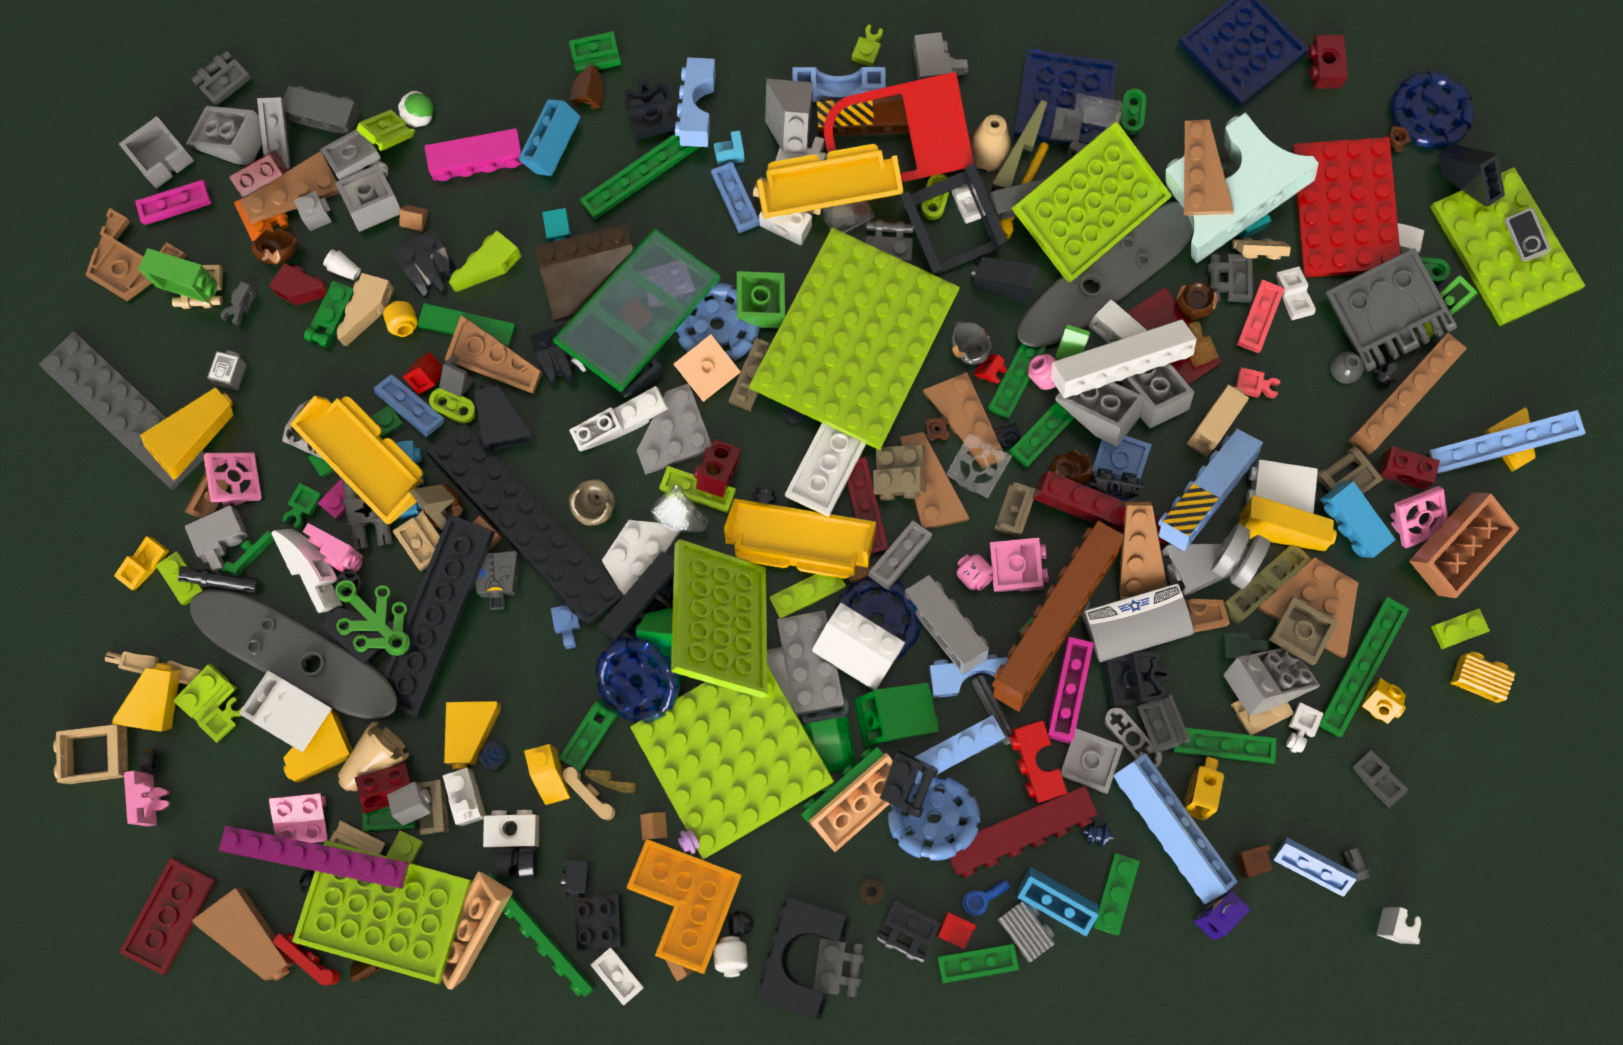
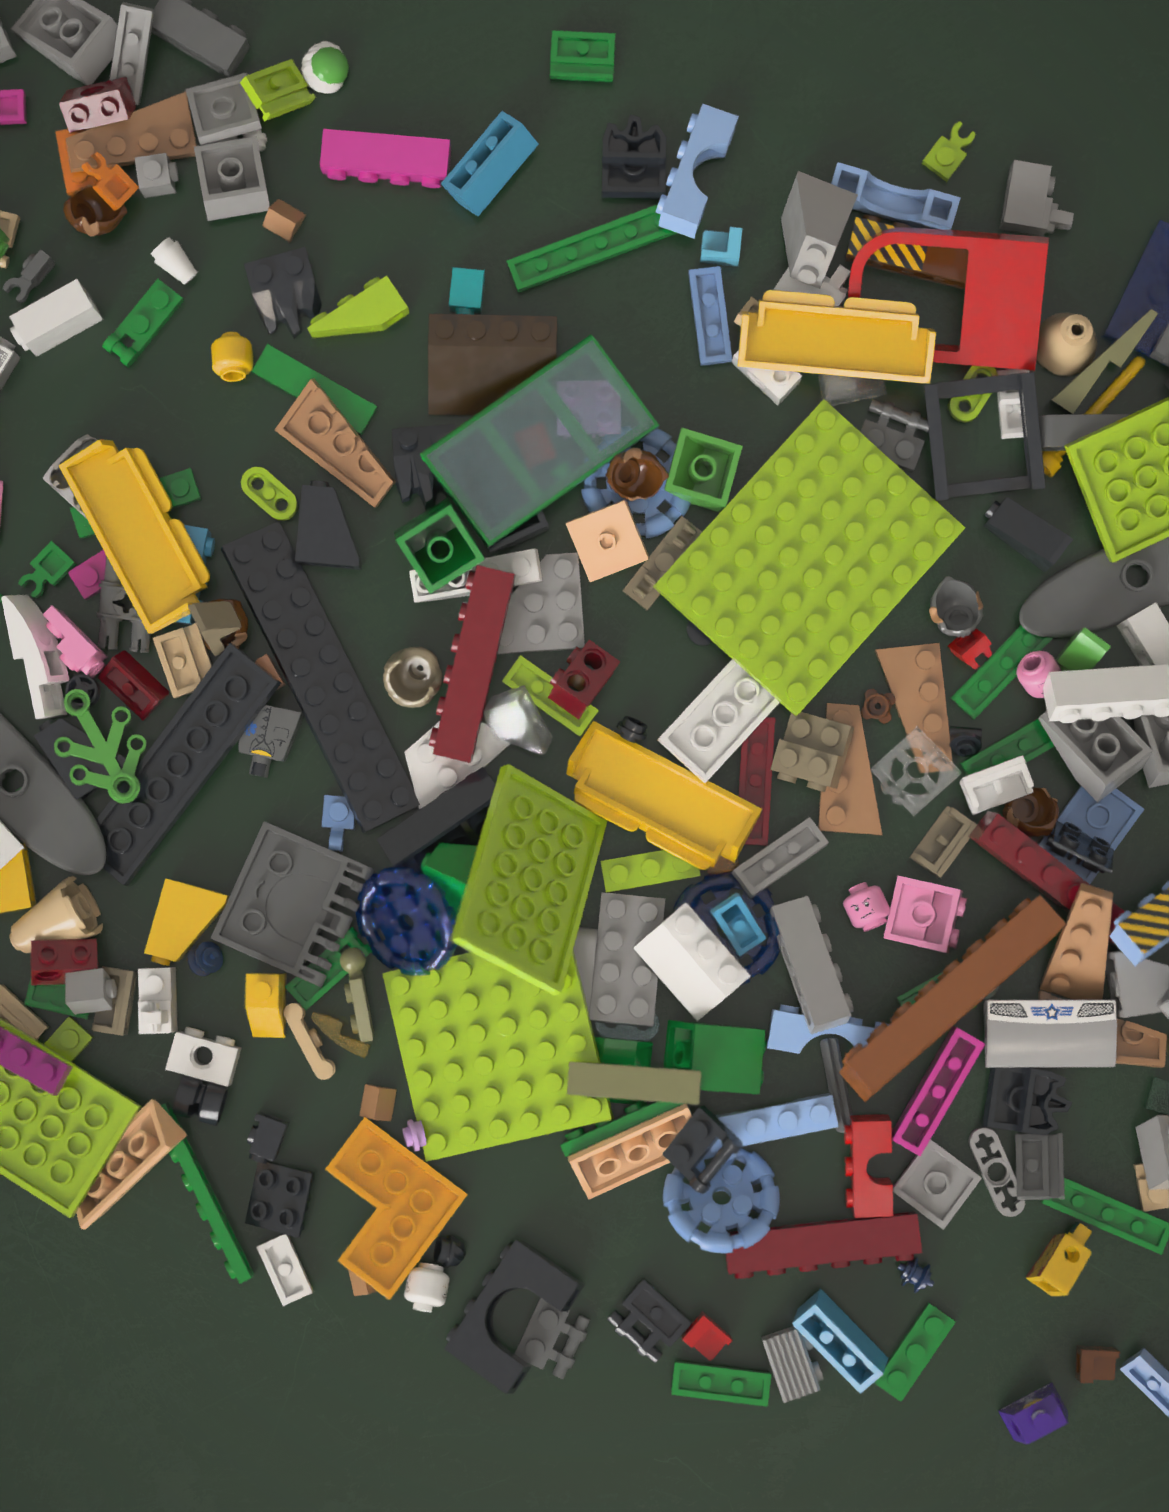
camera: 20 degrees right, 10 degrees up
dark red slope [269,263,328,305] -> none
tan slope [337,273,394,346] -> none
medium blue plate [374,374,444,437] -> none
red panel [403,352,443,395] -> none
dark grey panel [439,354,473,397] -> none
reddish brown brick [569,64,604,109] -> none
dark brown plate [859,879,885,905] -> none
blue plate [962,879,1010,916] -> none
light blue brick [1113,753,1238,904] -> none
none -> white brick [9,279,103,356]
none -> orange plate [82,152,139,211]
none -> dark red slope [97,650,170,721]
none -> dark grey hinge [211,821,375,988]
none -> olive plate [340,947,374,1043]
none -> green slope [394,497,485,594]
none -> dark red brick [429,565,516,763]
none -> olive slope [567,1061,701,1105]
none -> reddish brown hair [605,448,669,501]
none -> dark azure slope [710,893,766,956]
none -> white hinge [960,755,1034,815]

